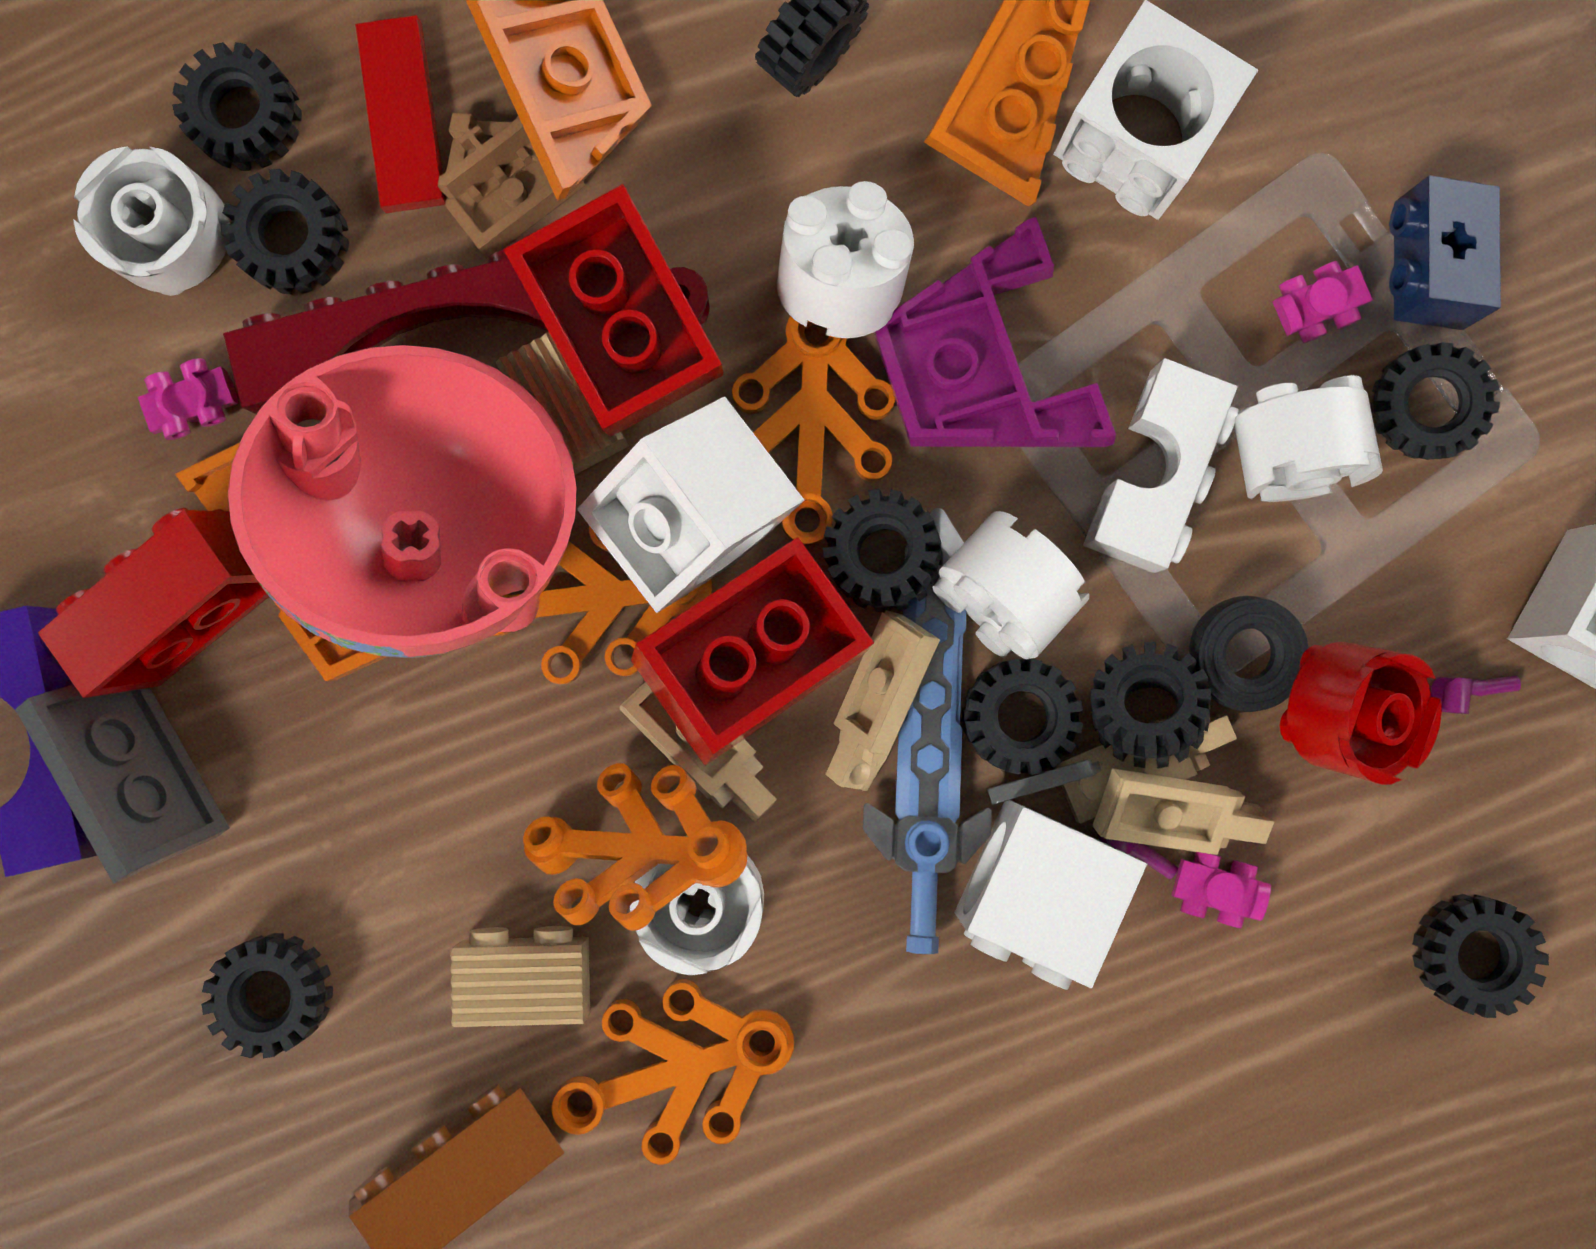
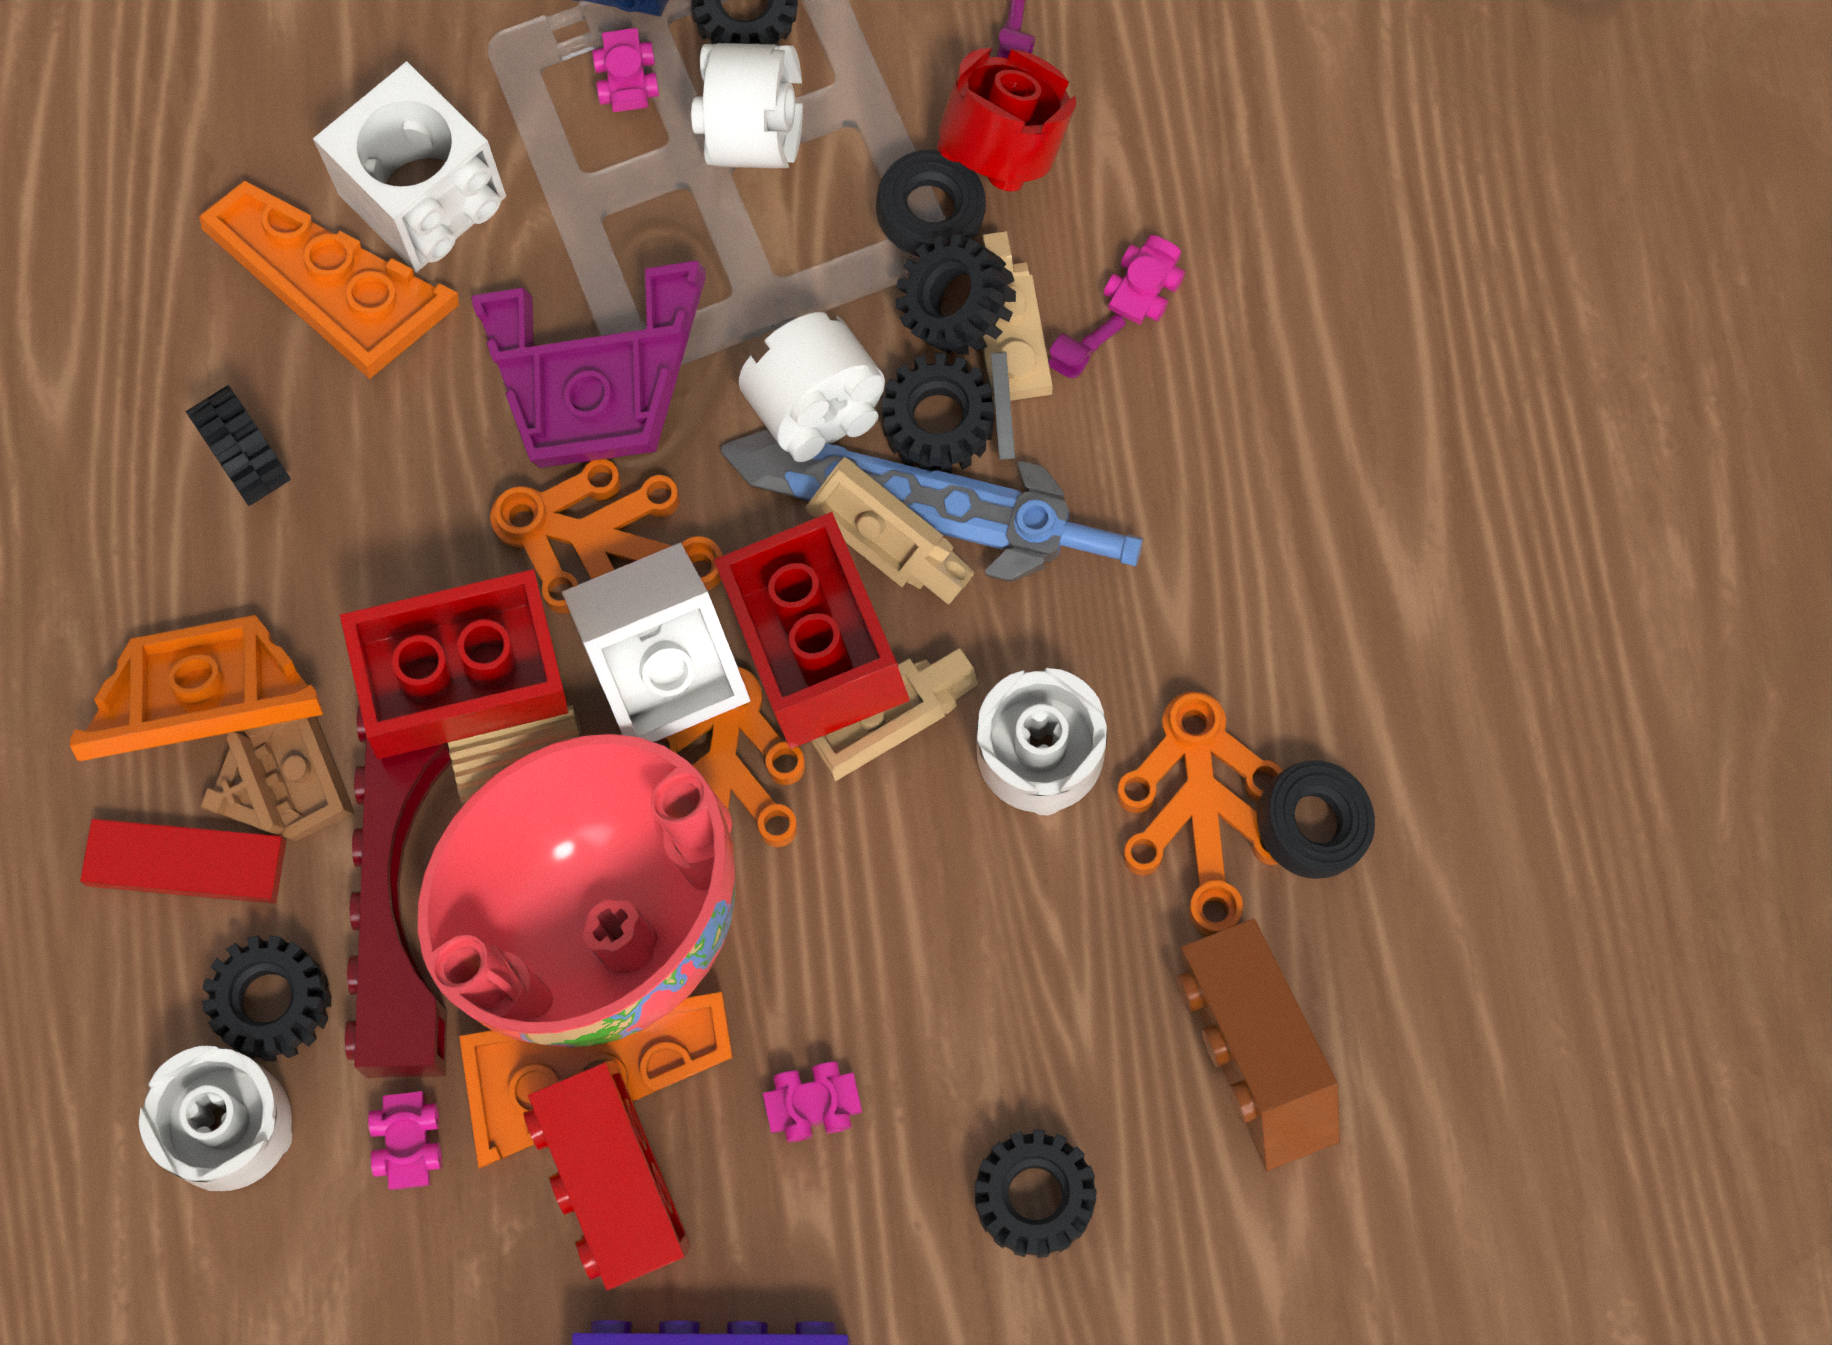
camera: 75 degrees left, 15 degrees down
dark grey plate [15,684,230,884] -> none
black tyre [172,42,302,171] -> none
tan brick [450,926,590,1027] -> none
orange plant [523,763,747,931] -> none
white brick [777,181,914,338] -> none
black tyre [823,489,943,613] -> none
white brick [954,800,1147,990] -> none
white arch [1083,358,1238,573] -> none
tan hinge [1093,768,1274,855] -> none
black tyre [1412,894,1549,1018] -> none
none -> dark pink piece [763,1062,862,1143]
none -> black tyre [1257,760,1375,879]

